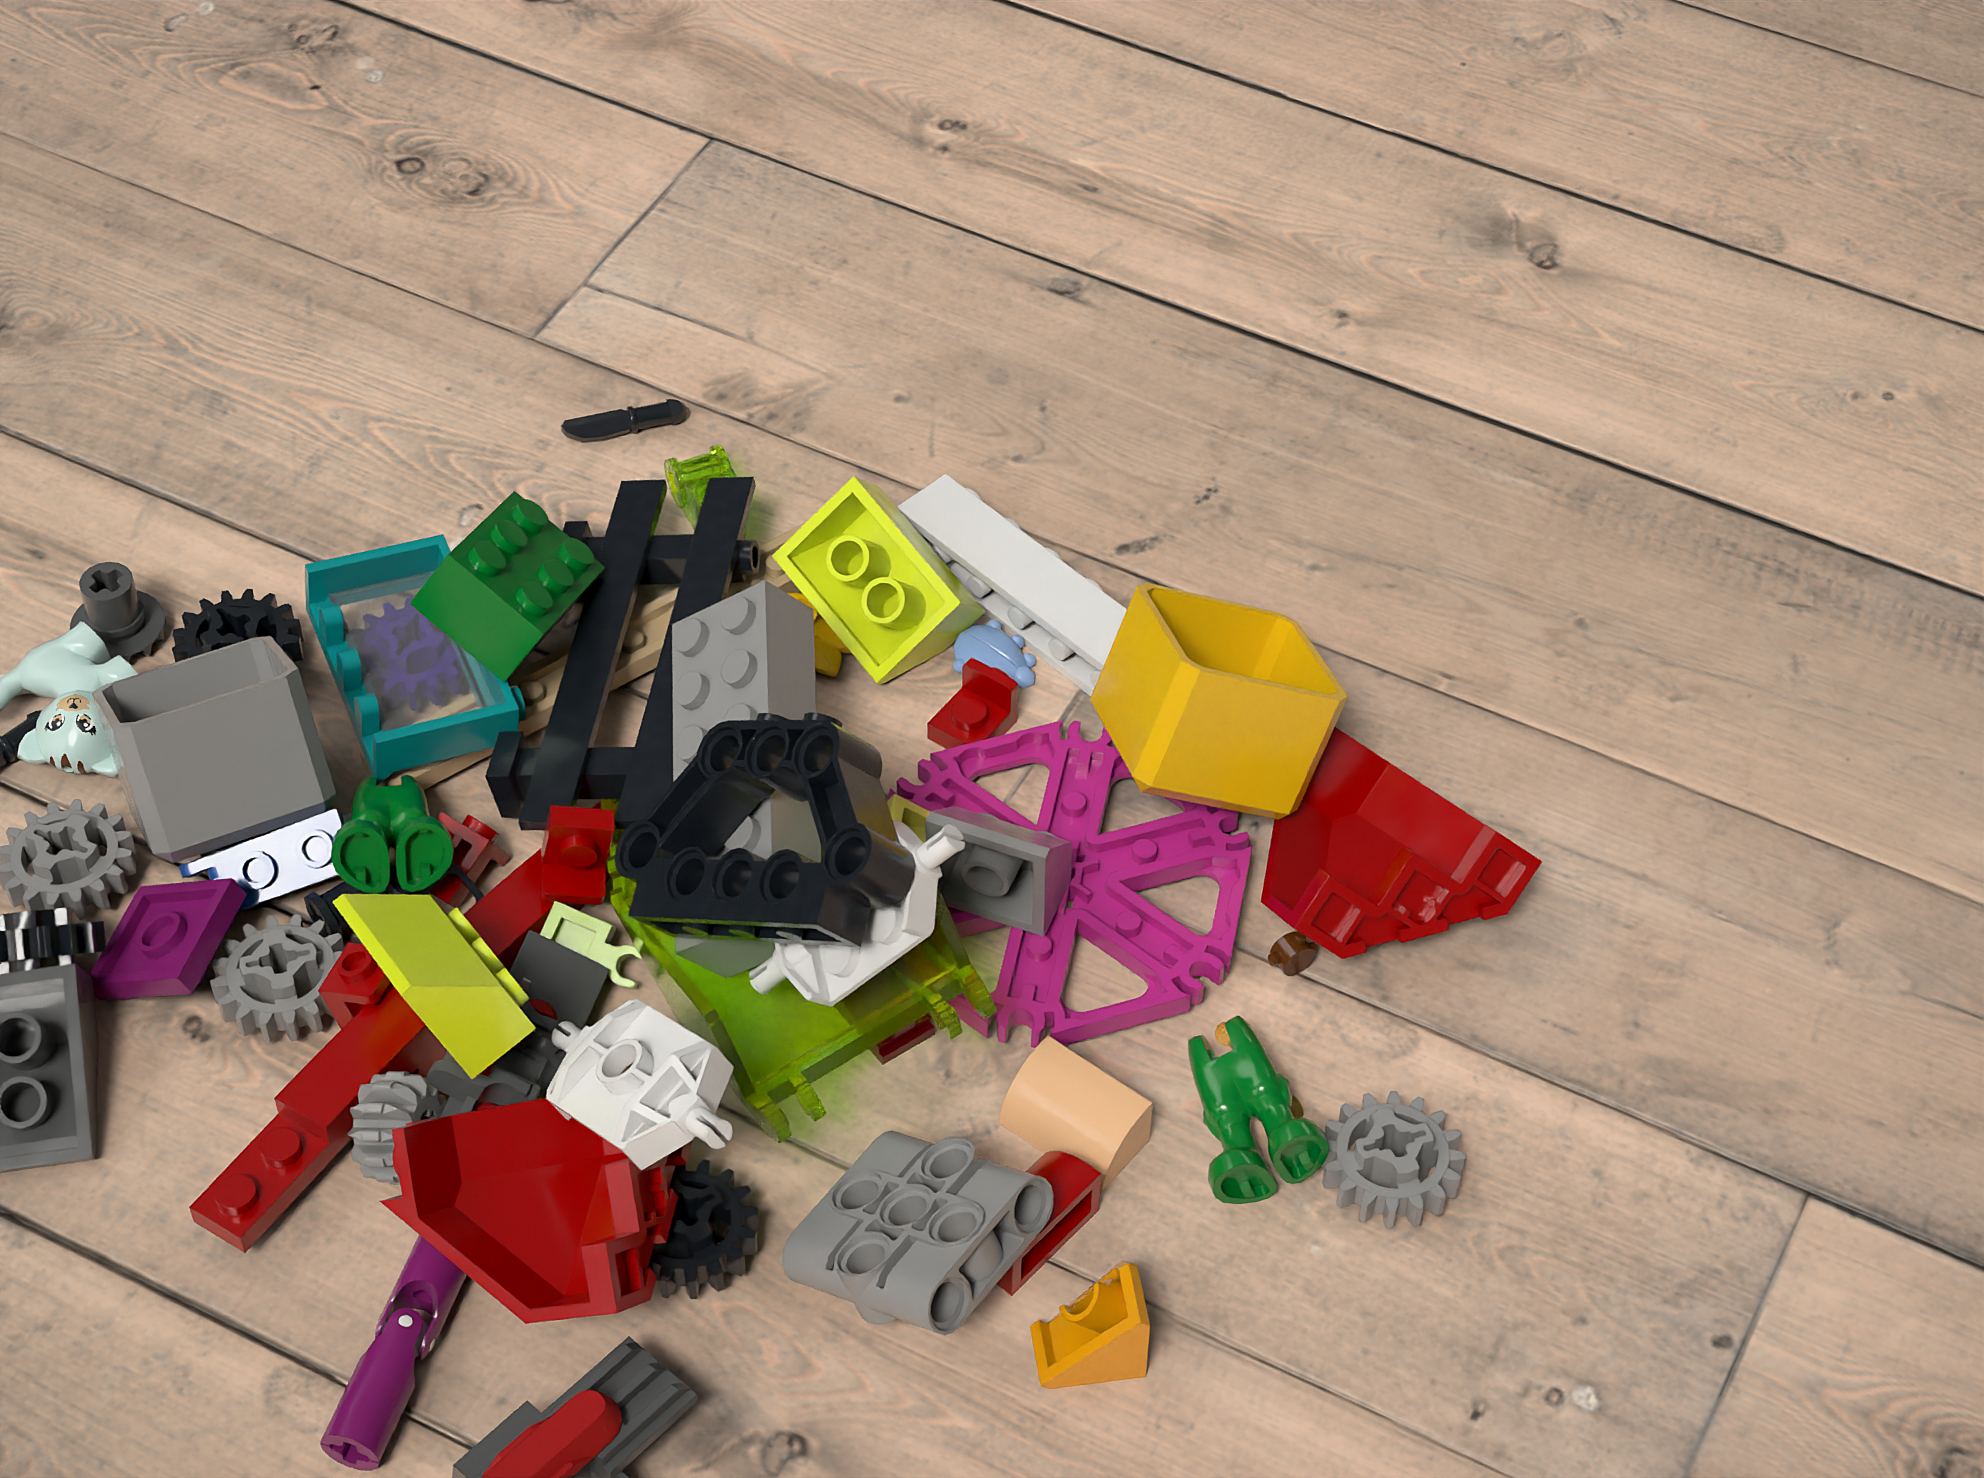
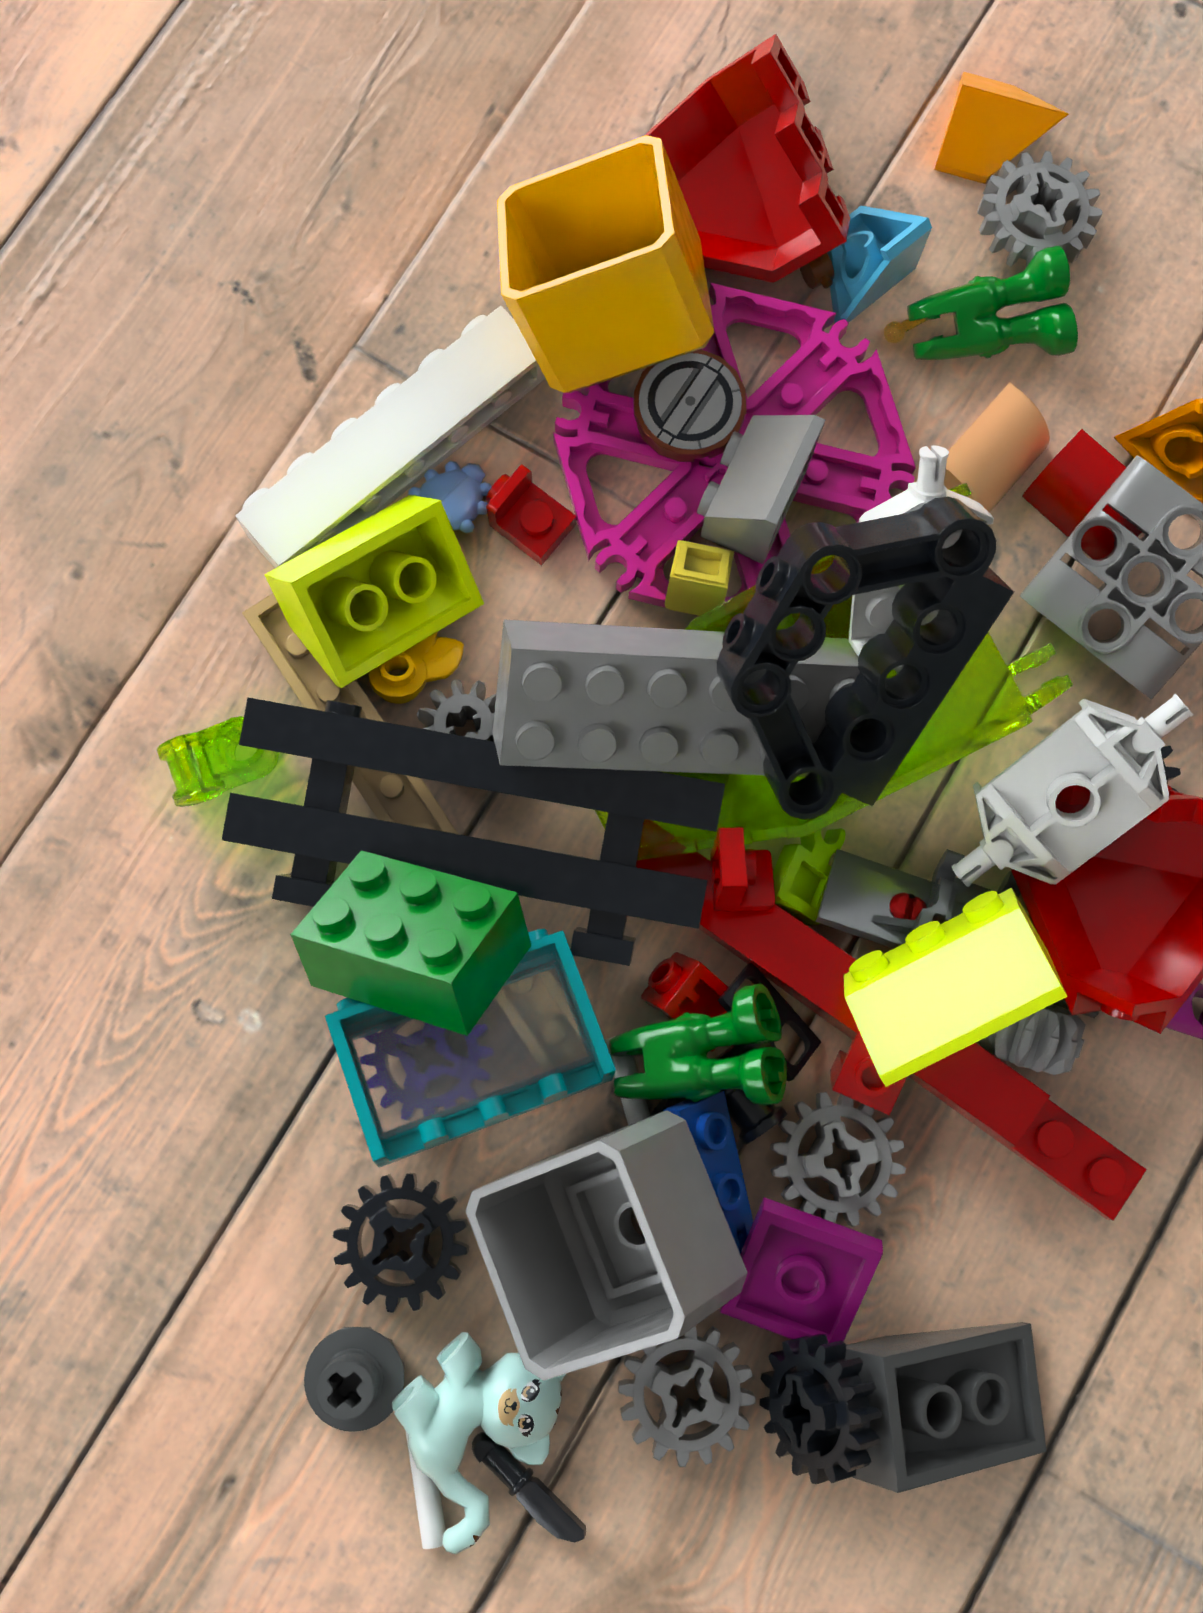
camera: 90 degrees left, 30 degrees up
black piece [561,399,687,442] -> none
none -> tile [633,349,747,462]
none -> medium azure slope [827,205,932,323]
none -> light orange slope [934,71,1068,184]

